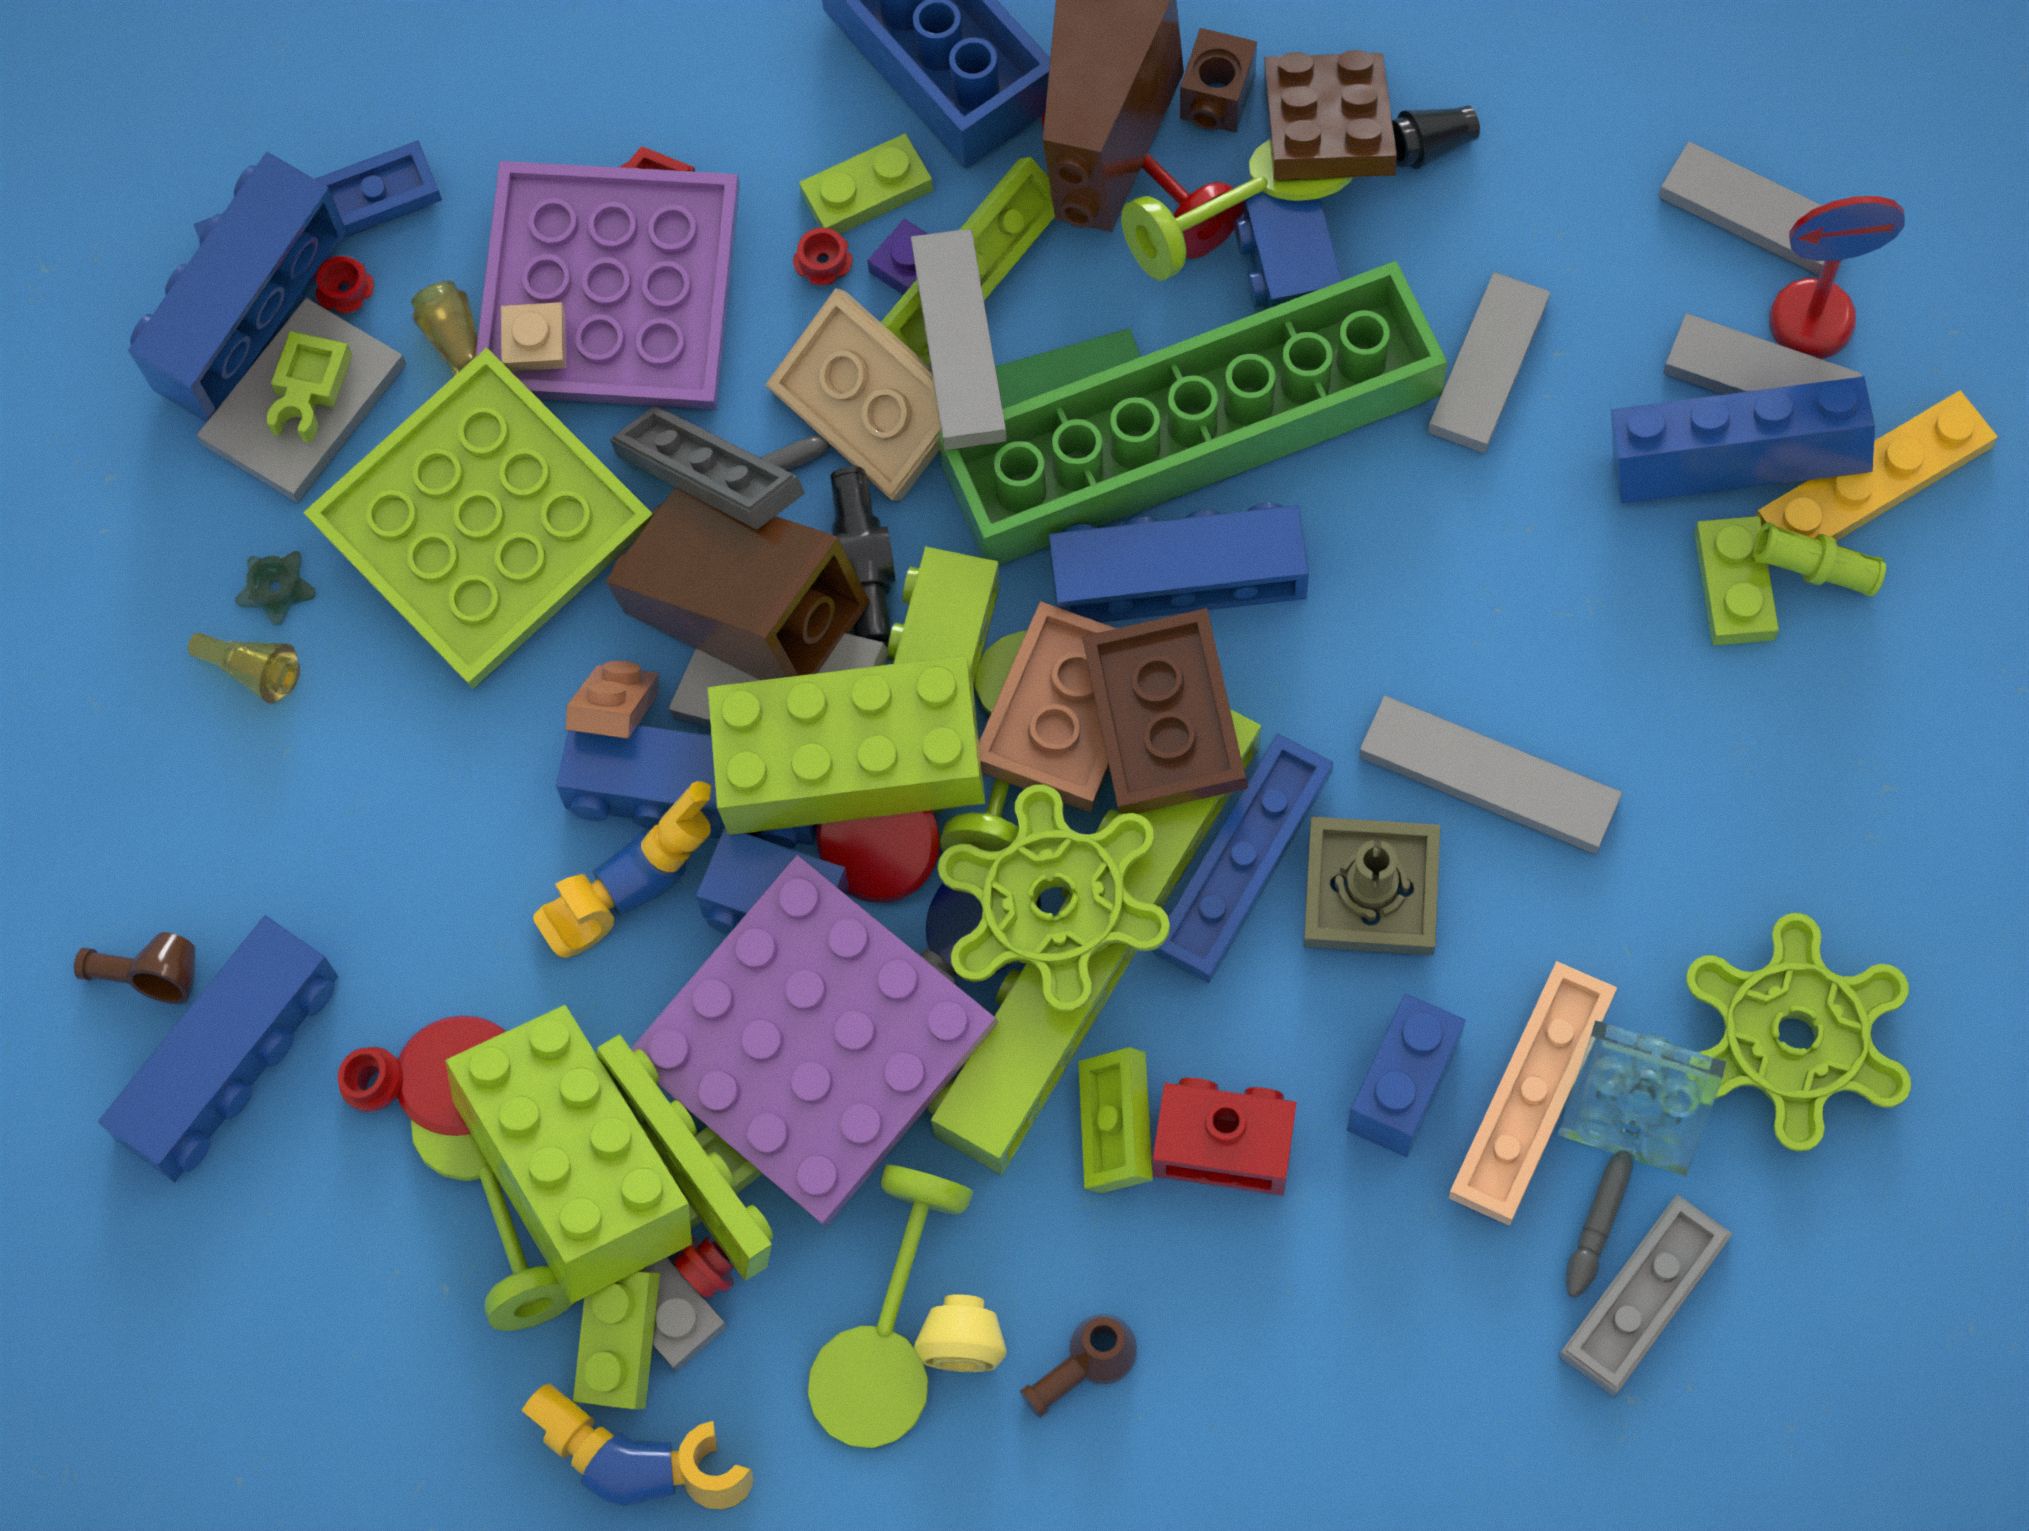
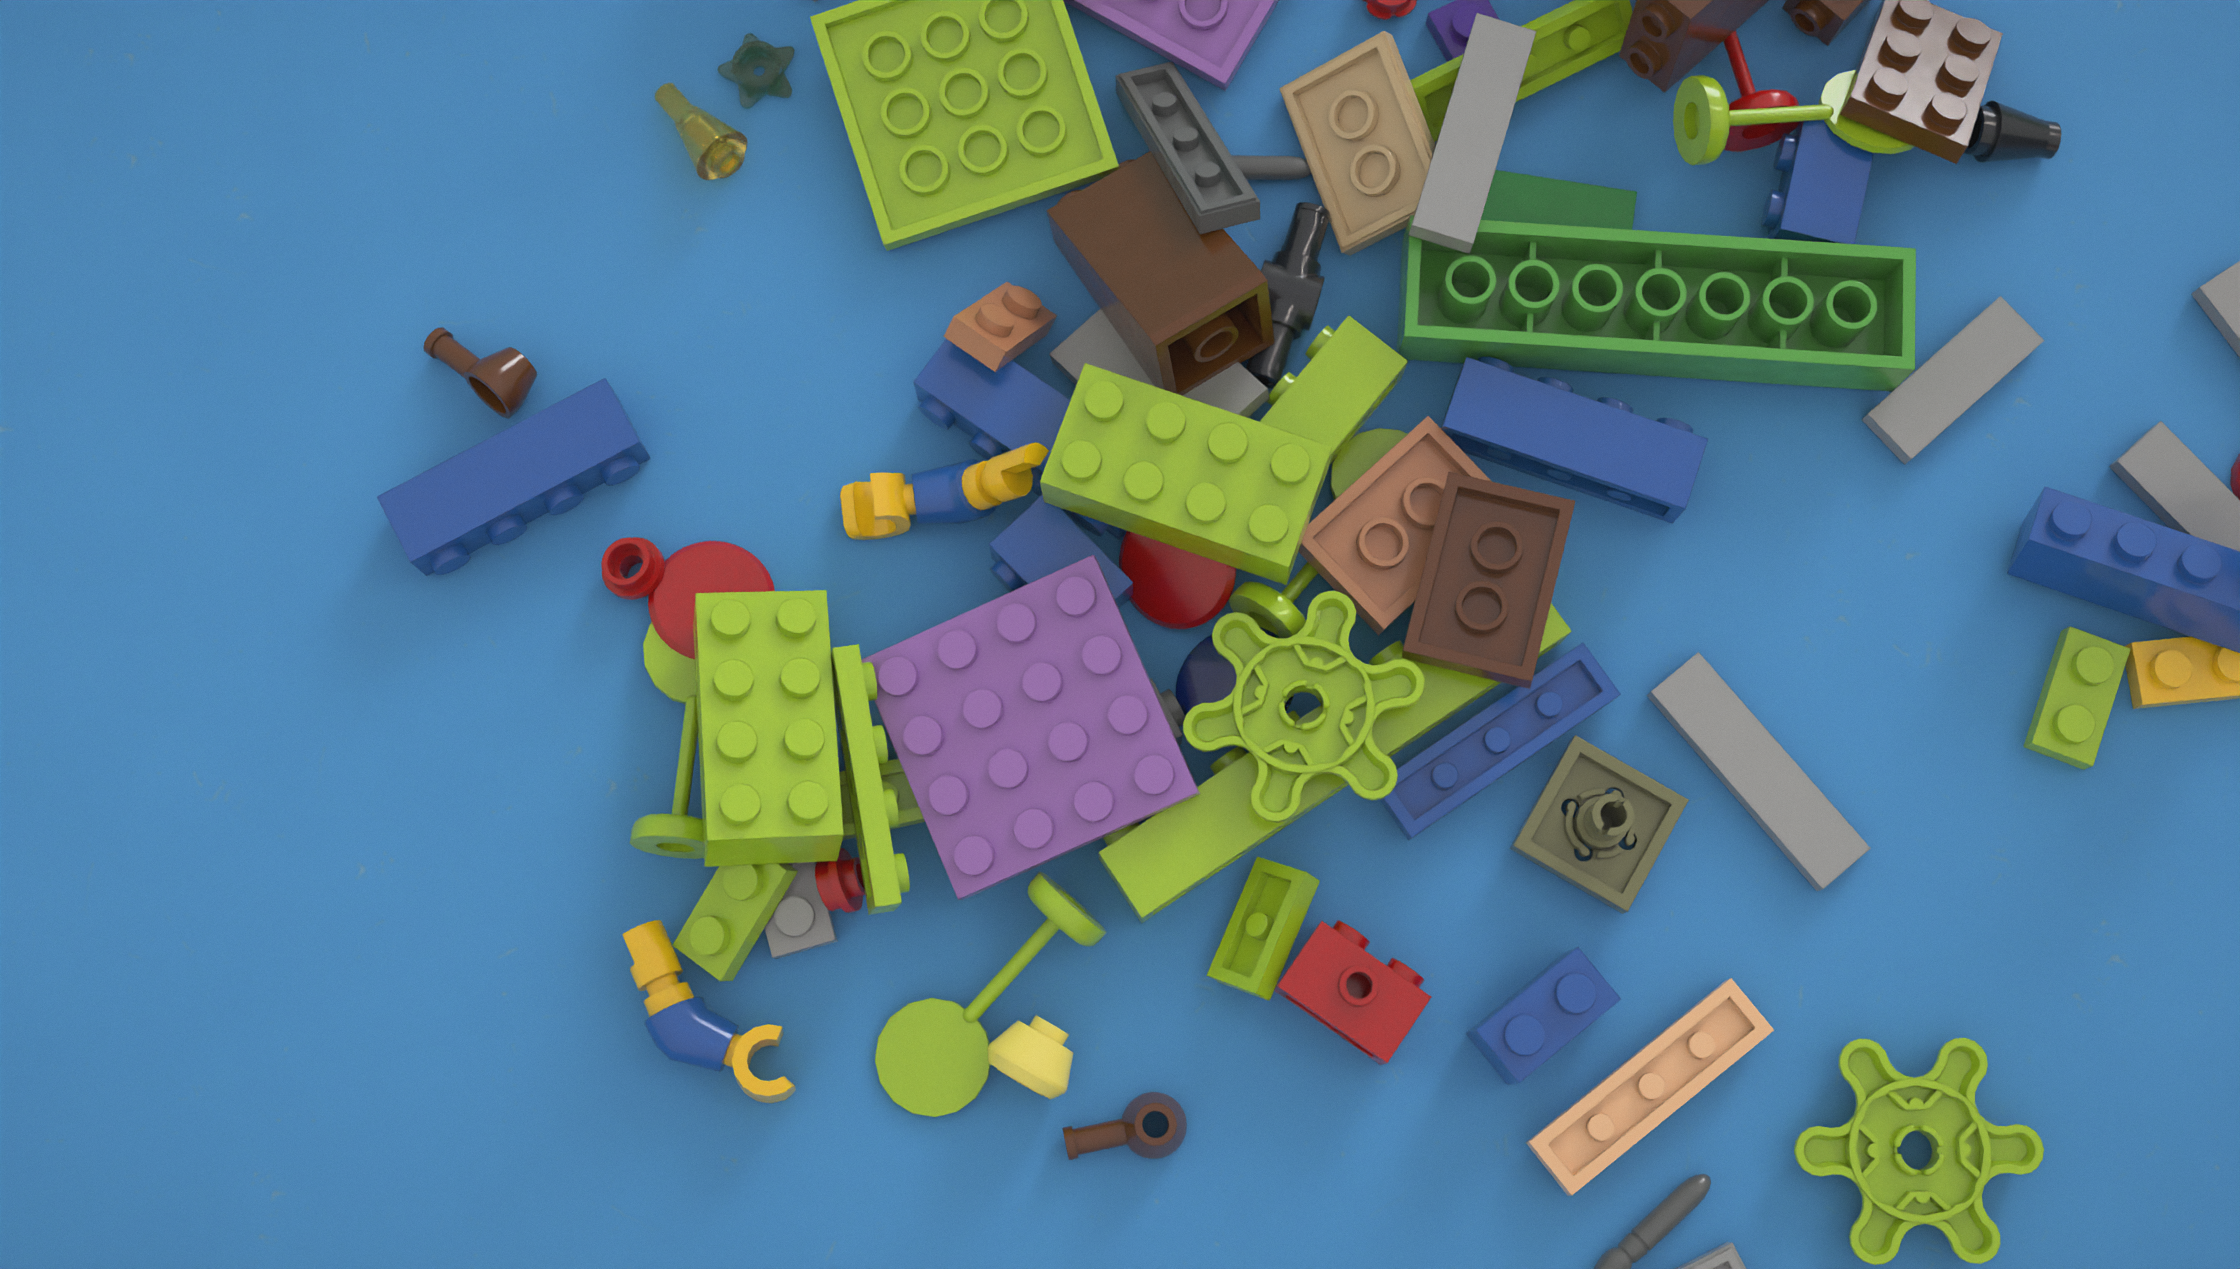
camera: 20 degrees right, 10 degrees up
clear light blue plate [1558,1020,1726,1177] -> none
lime pin [1753,522,1886,597] -> none

